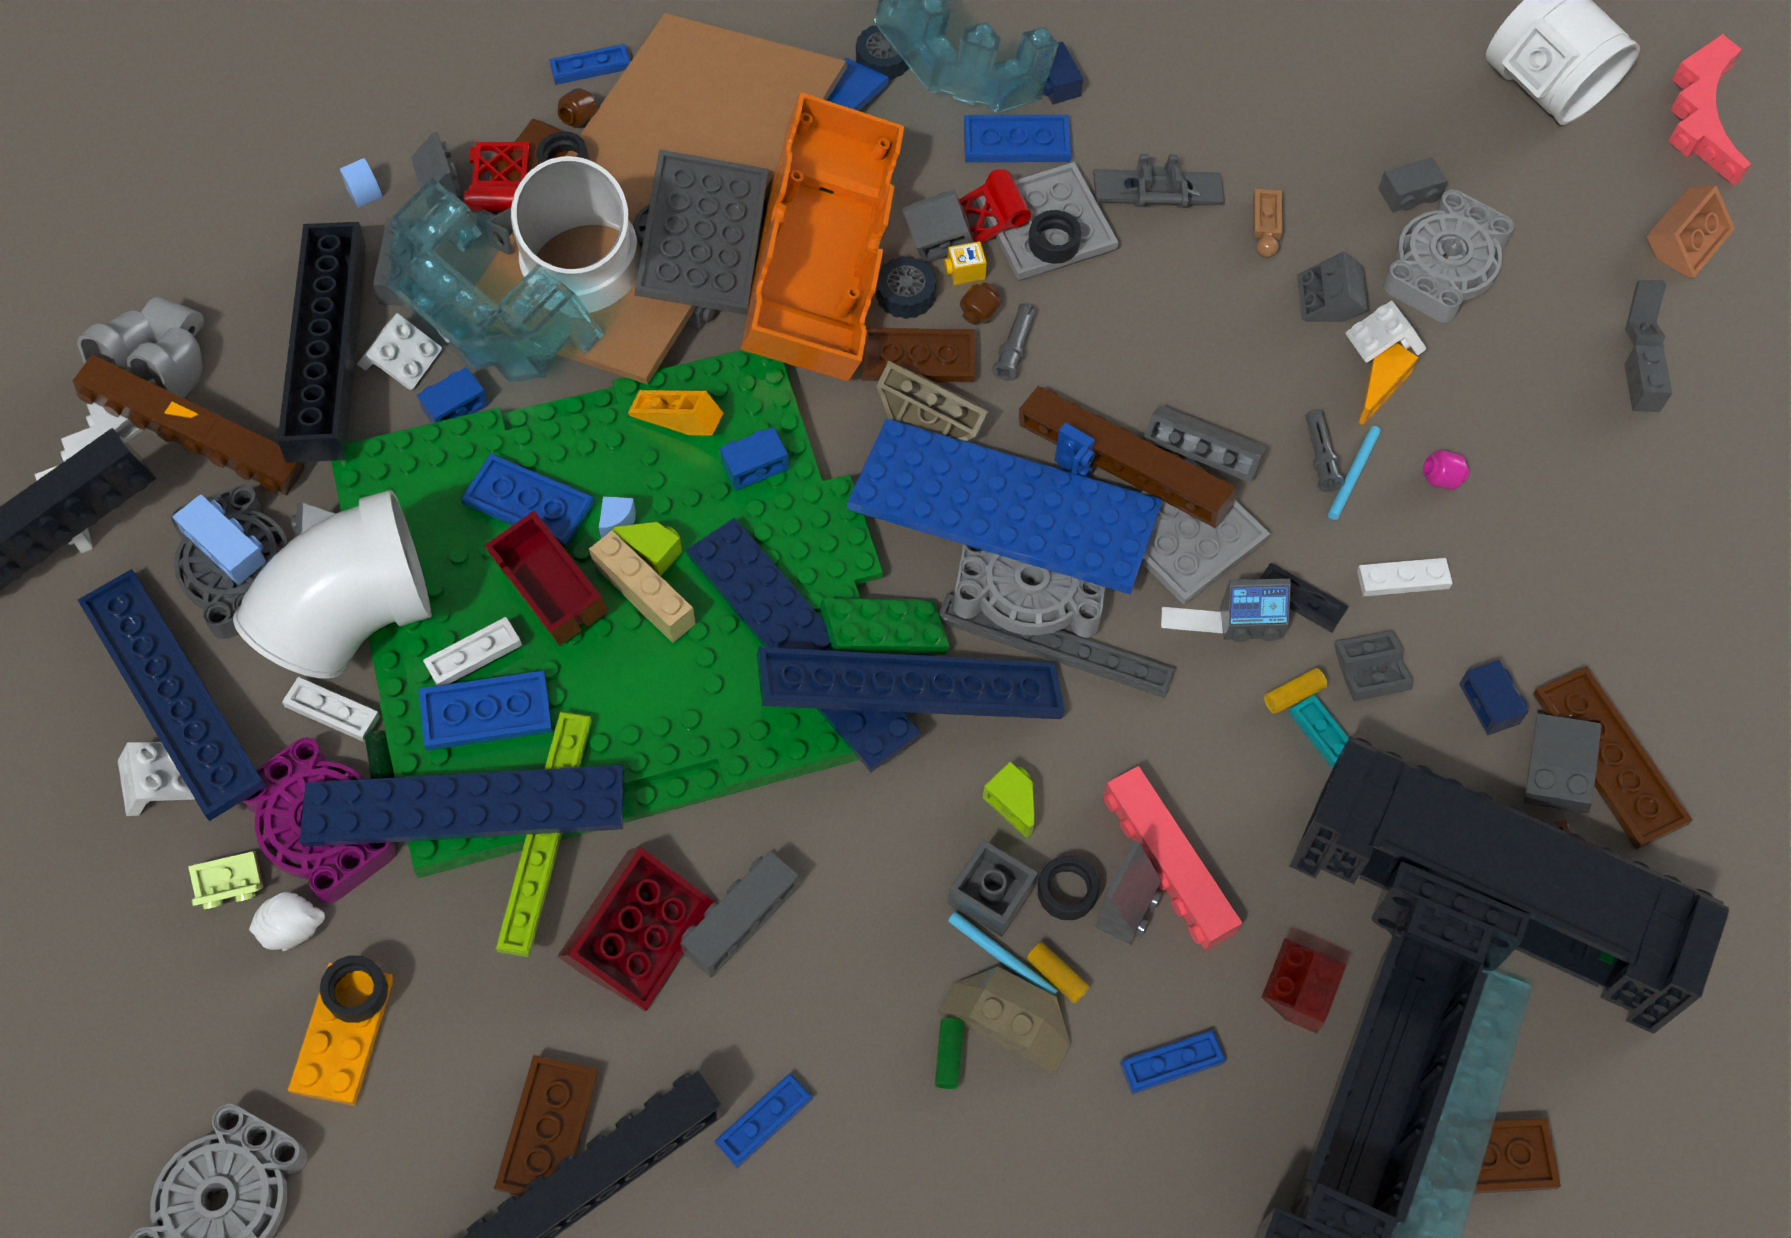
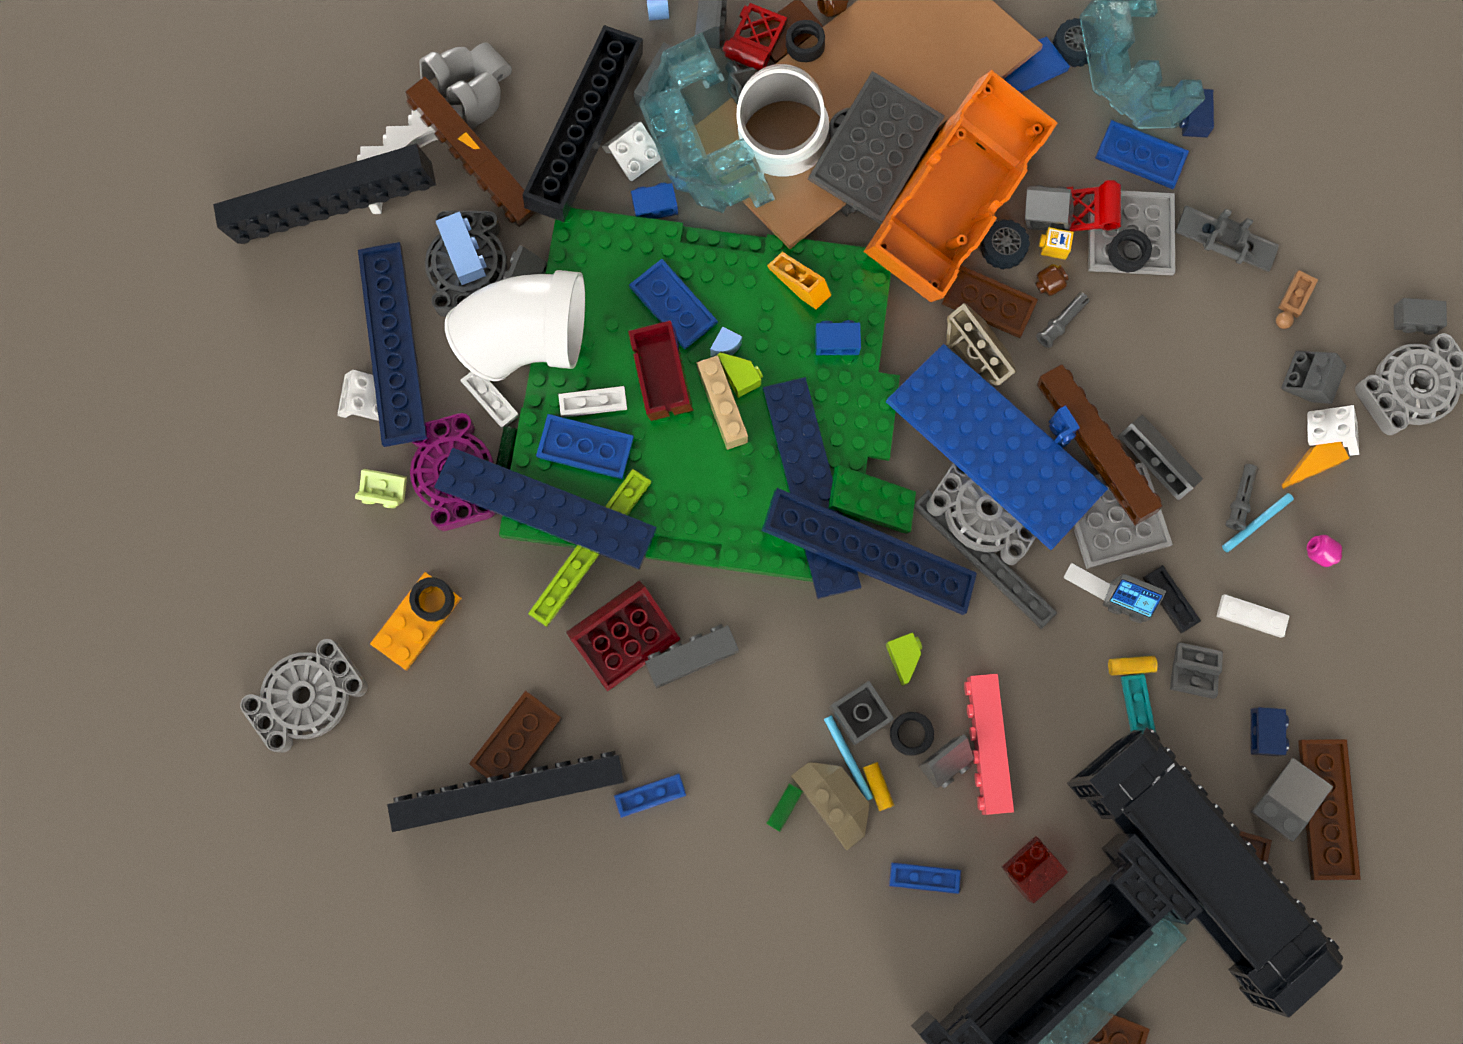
camera: 25 degrees right, 15 degrees up
white hair [249,892,325,951] -> none

